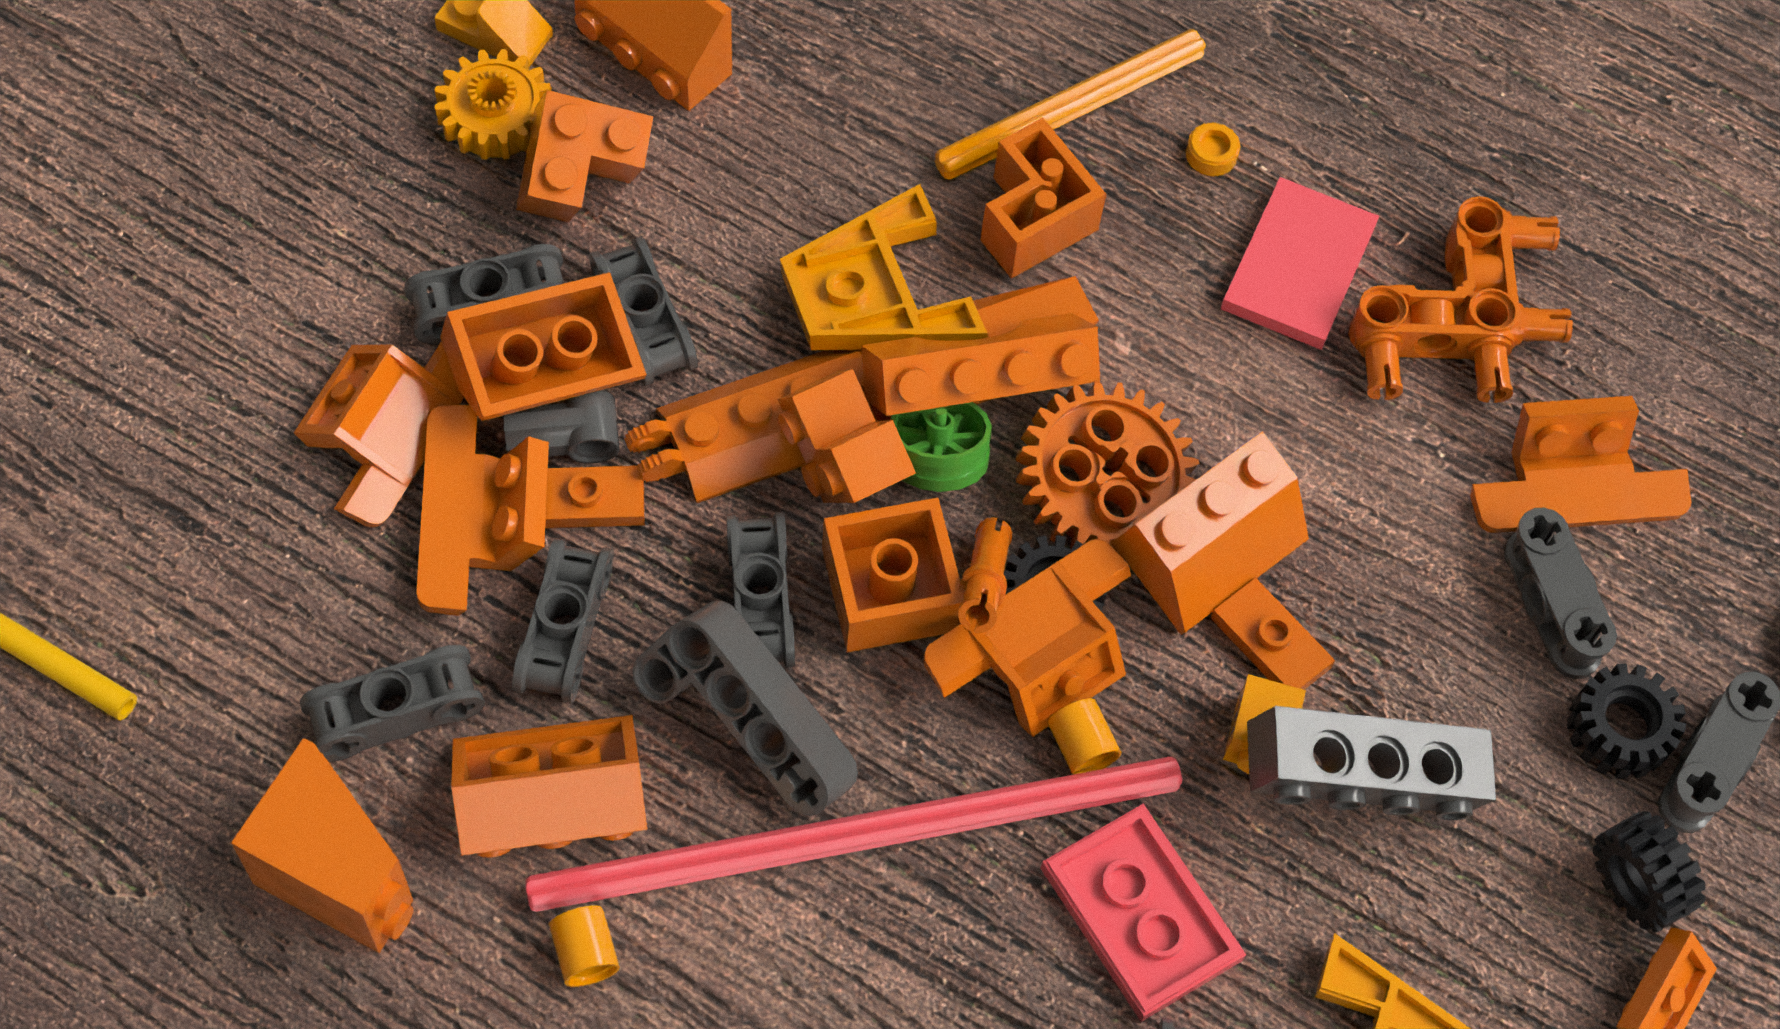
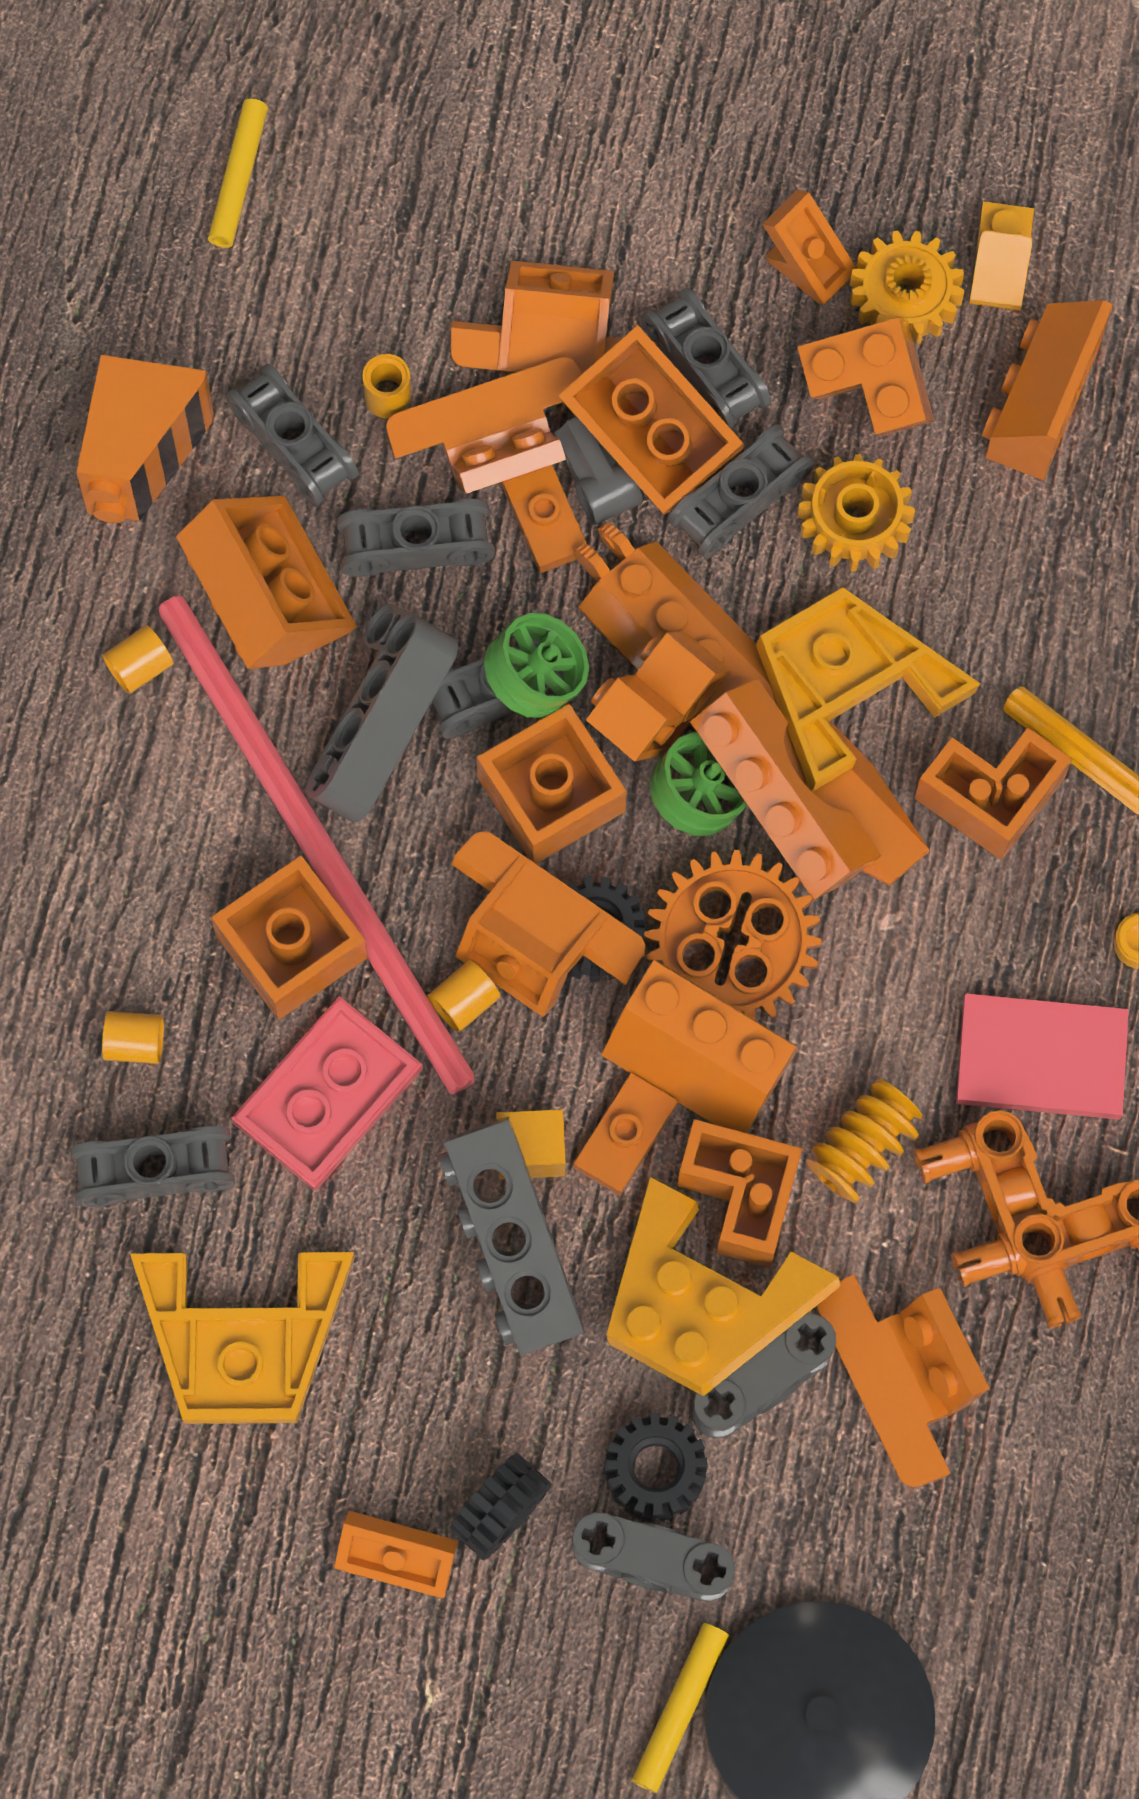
camera: 75 degrees right, 10 degrees up
orange pin [958,517,1012,633] -> none
none -> orange brick [211,855,368,1021]
none -> light orange beam [363,354,411,419]
none -> bright green wheel [484,613,589,718]
none -> light orange wing [606,1177,841,1396]
none -> orange brick [677,1119,802,1268]
none -> orange slope [762,190,857,305]
none -> light orange gear [797,454,915,572]
none -> light orange piece [806,1079,923,1204]

